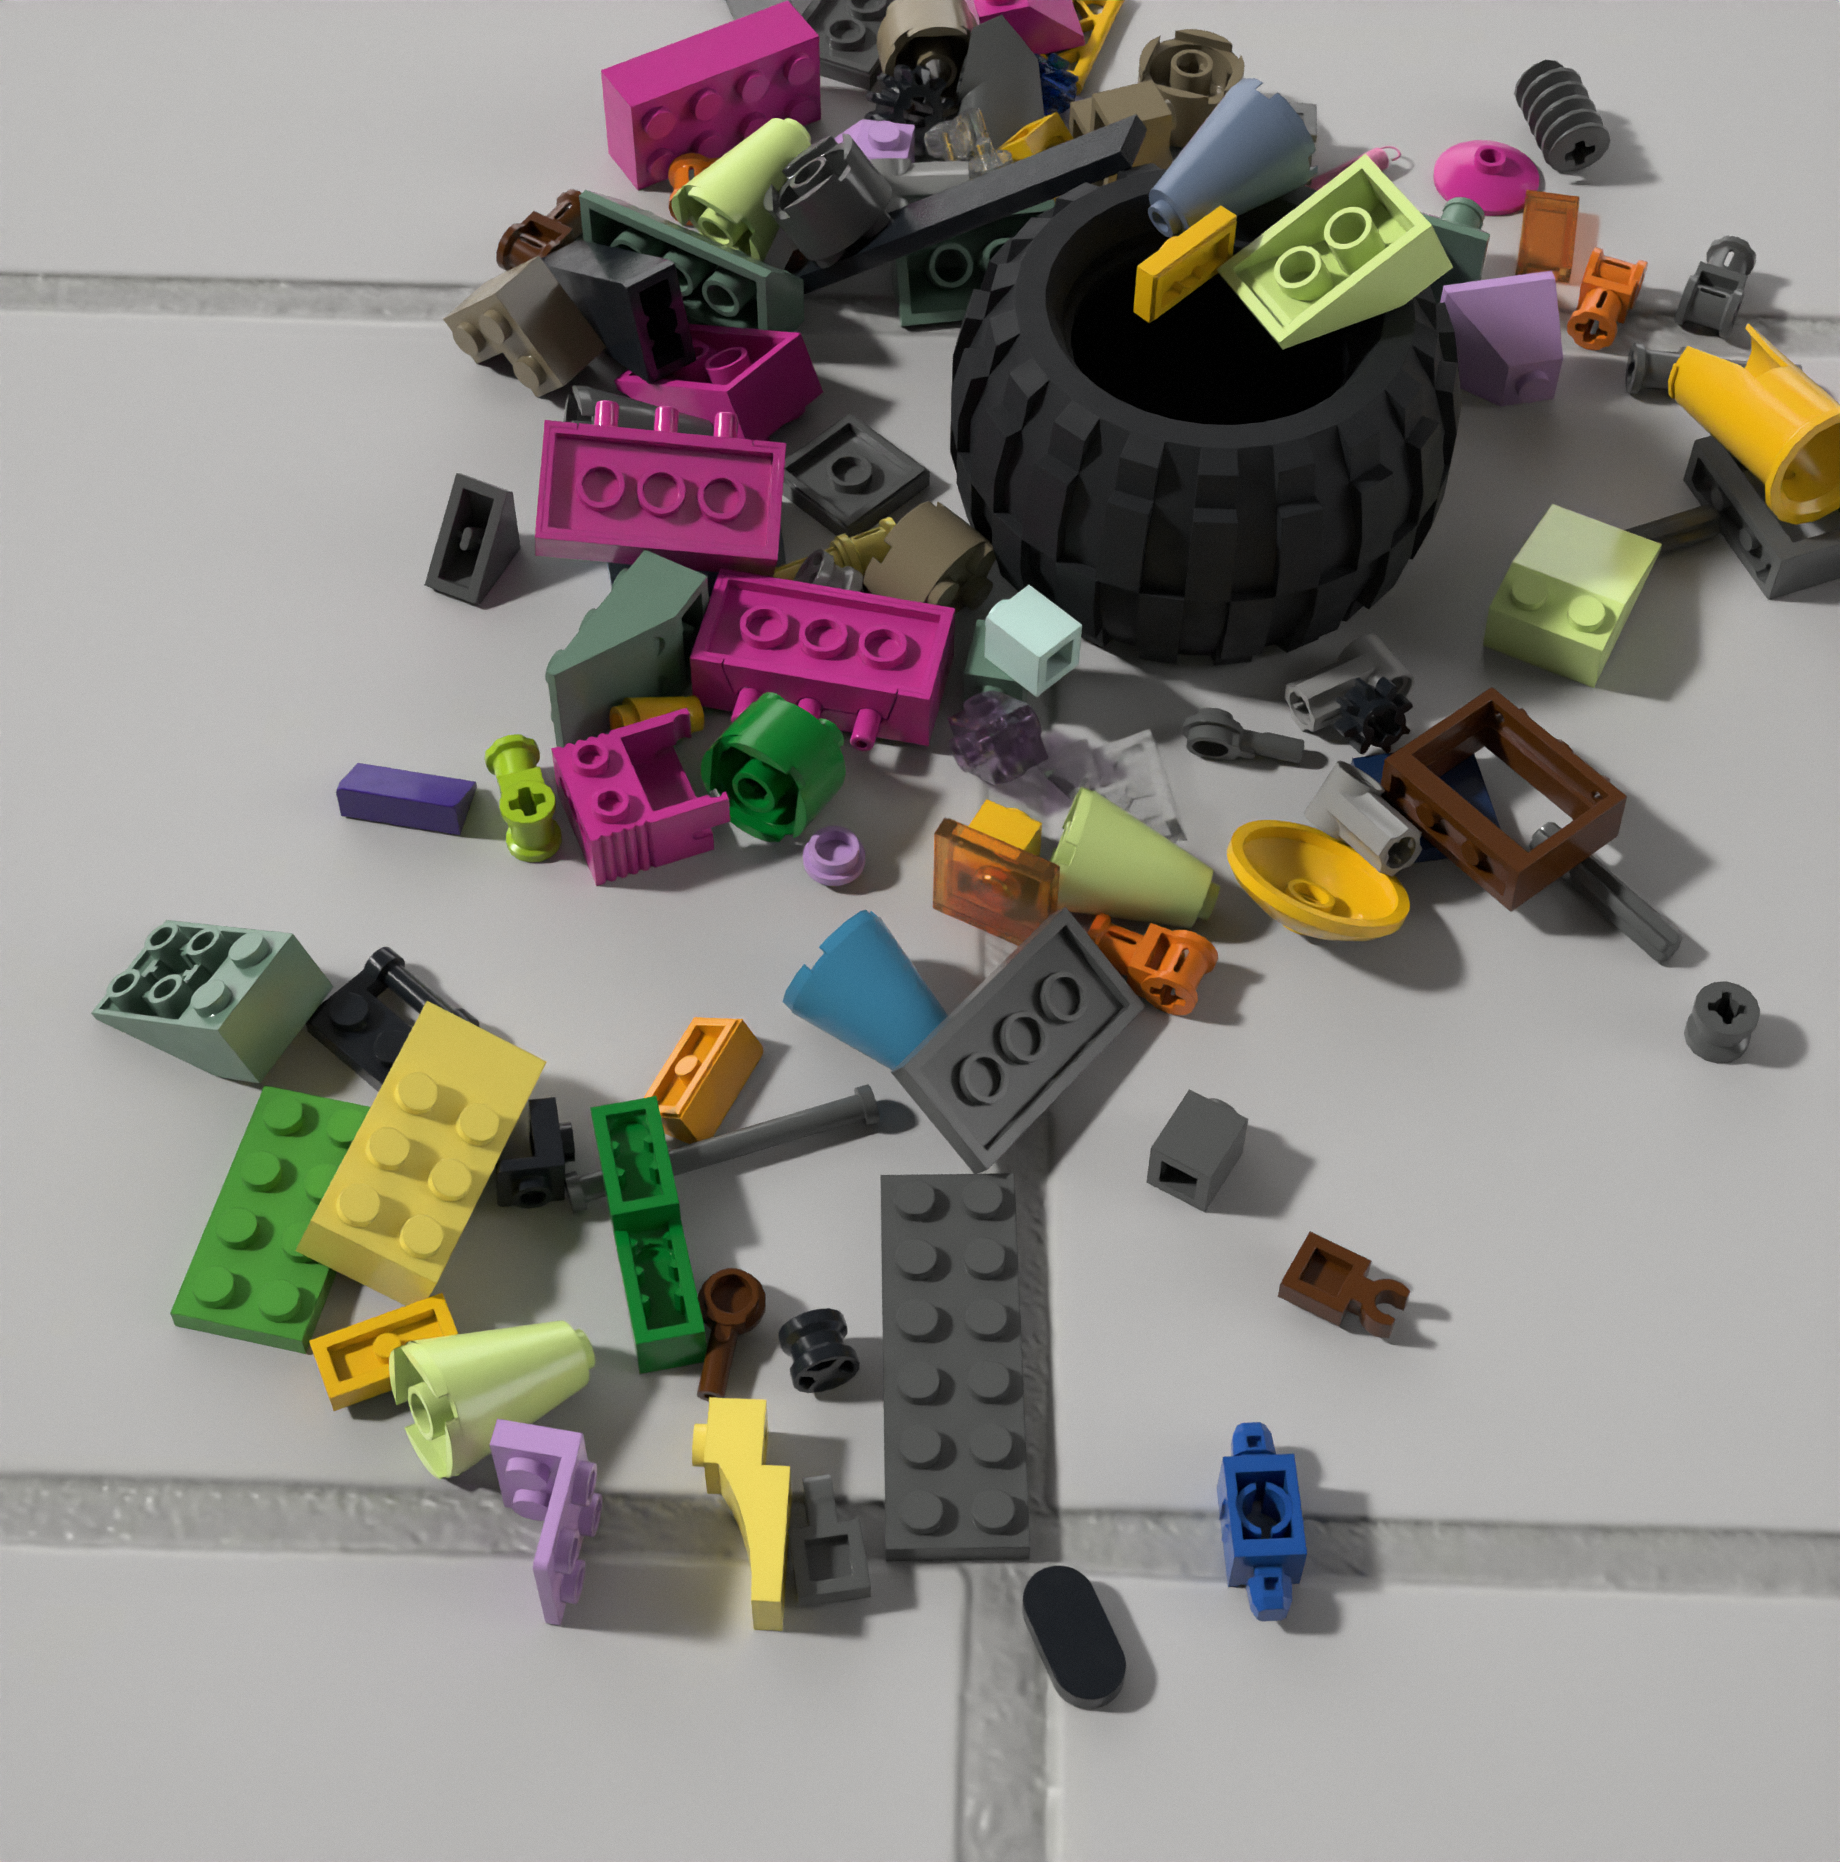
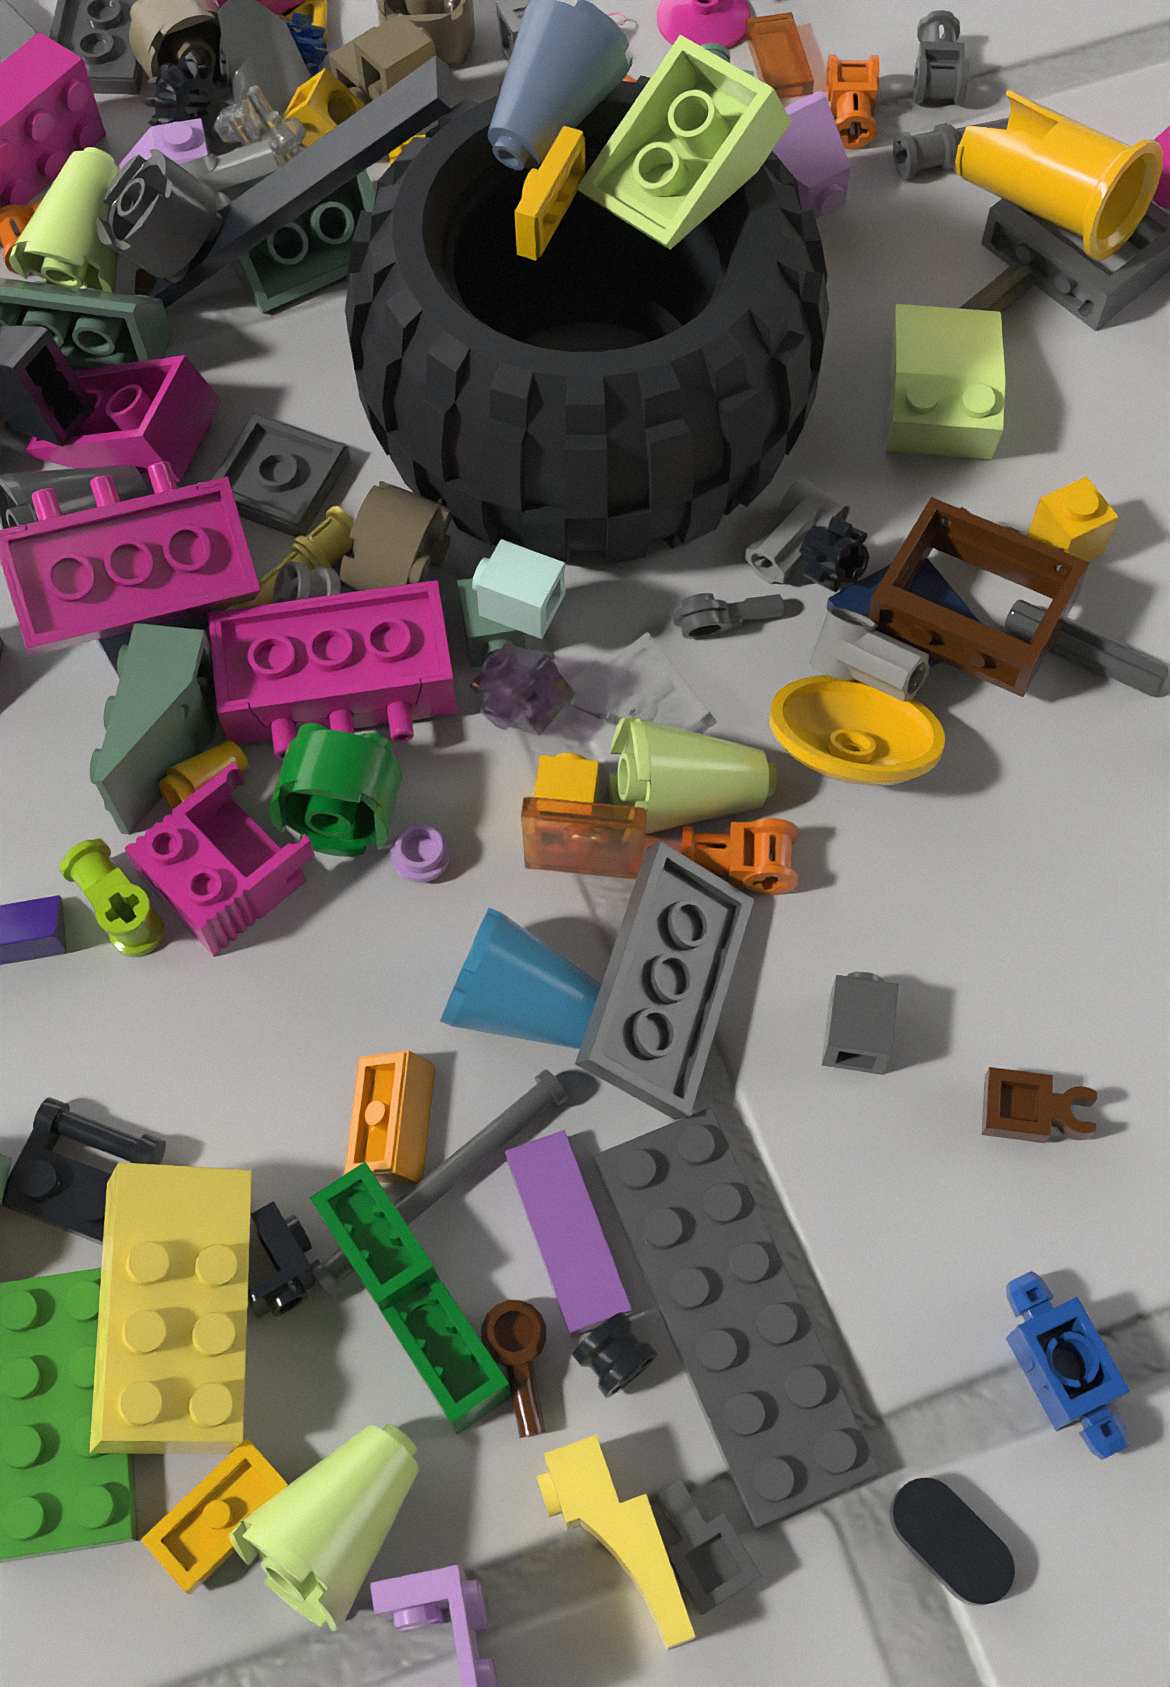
camera: 20 degrees left, 10 degrees up
none -> medium lavender tile [505,1130,632,1338]
none -> yellow brick [1027,476,1119,562]

